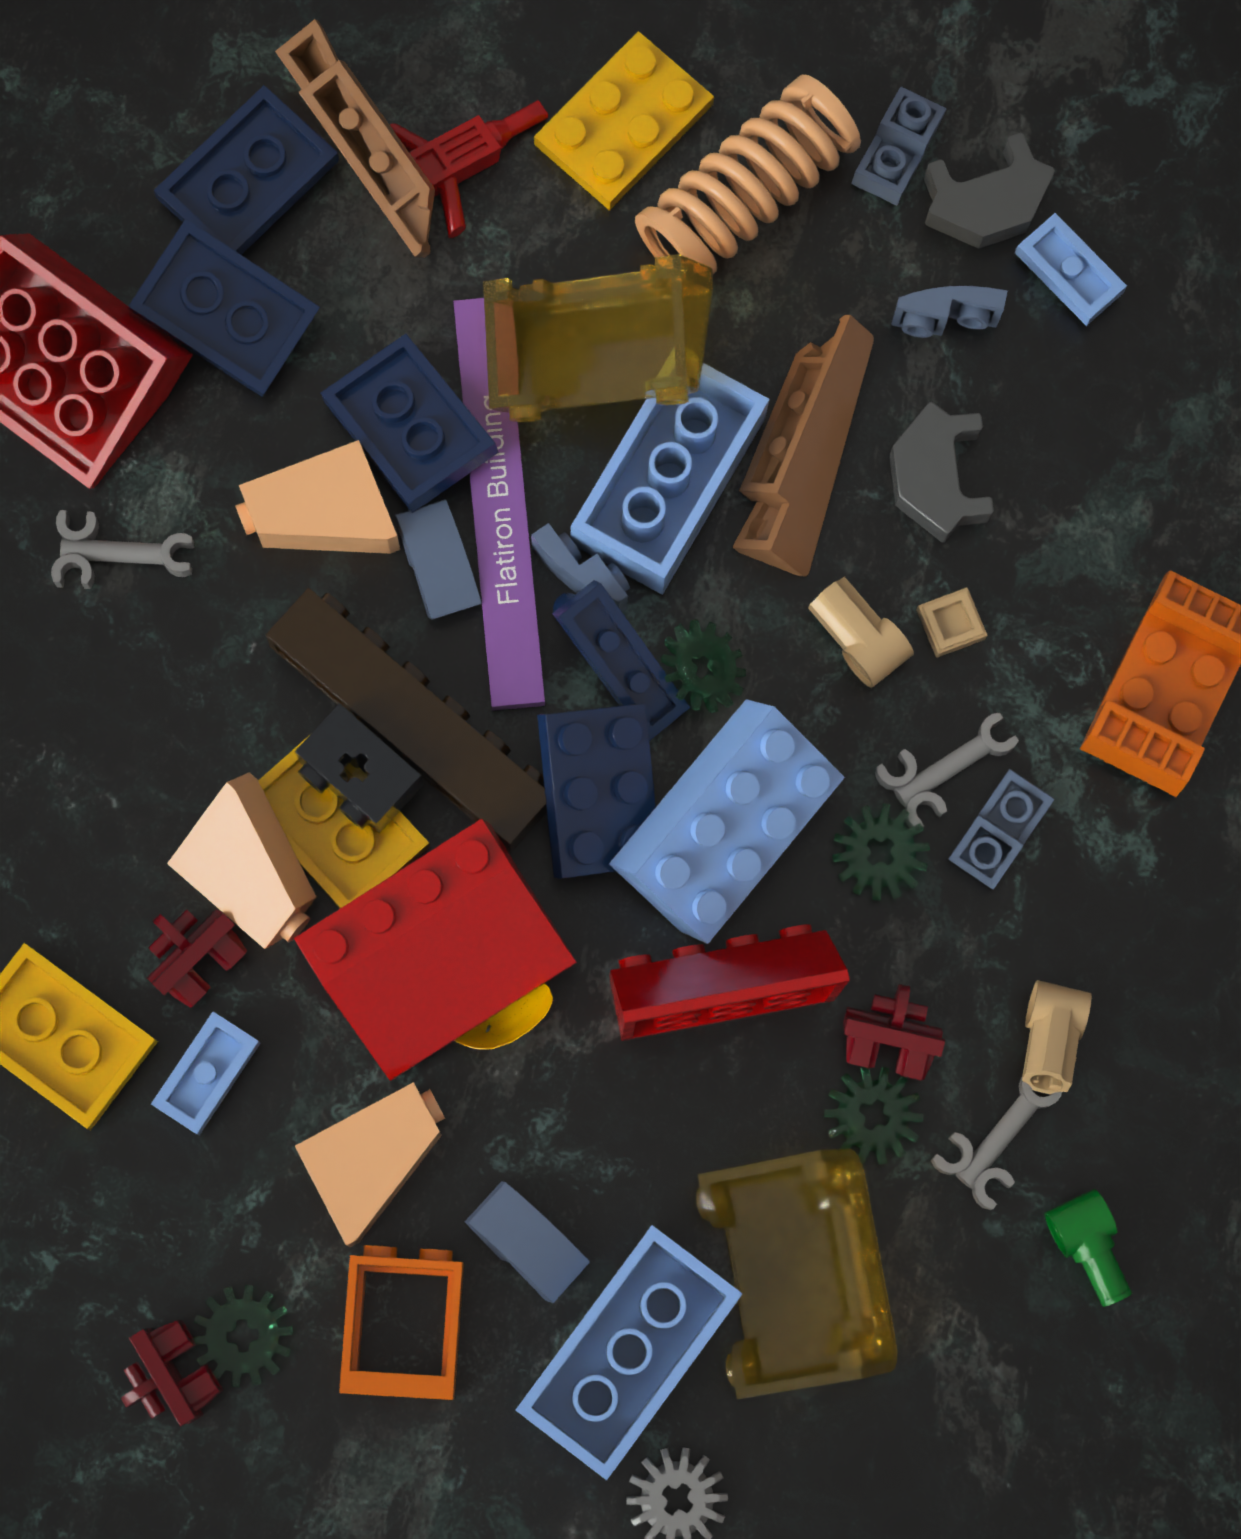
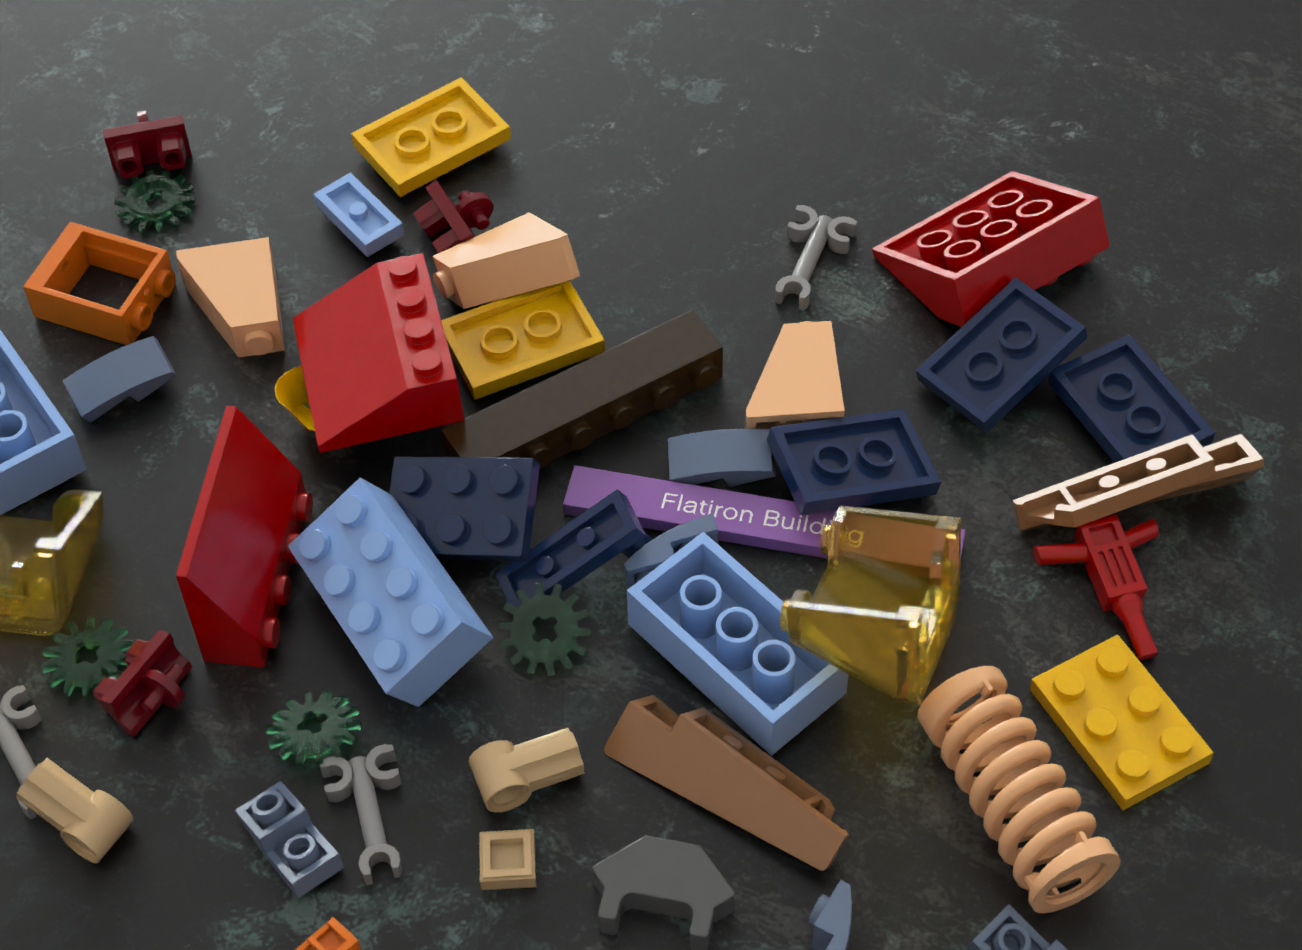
camera: 115 degrees right, 25 degrees down
black brick [295,703,423,833] -> none

